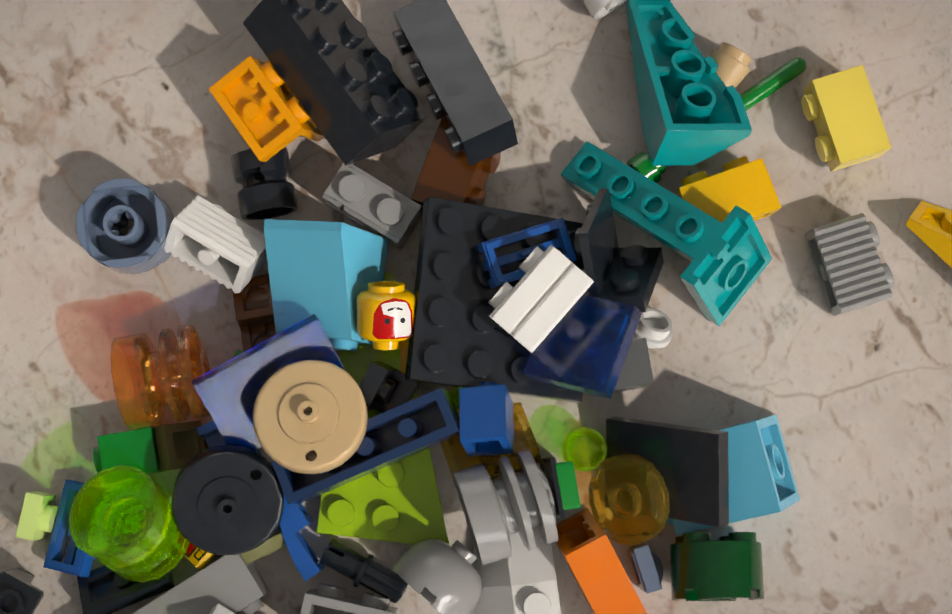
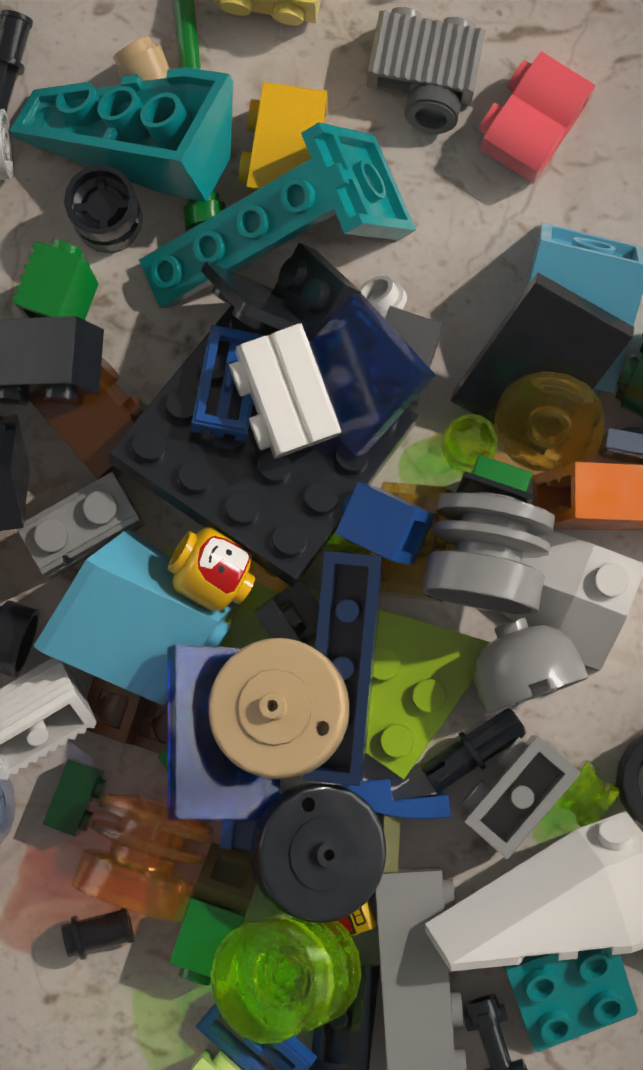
camera: 55 degrees left, 0 degrees up
none -> green brick [12,239,99,320]
none -> dark green piece [43,759,107,837]
none -> black pin [61,907,135,960]
none -> black wheel [64,165,143,253]
none -> dark grey tile [405,84,461,134]
none -> coral brick [478,51,596,184]

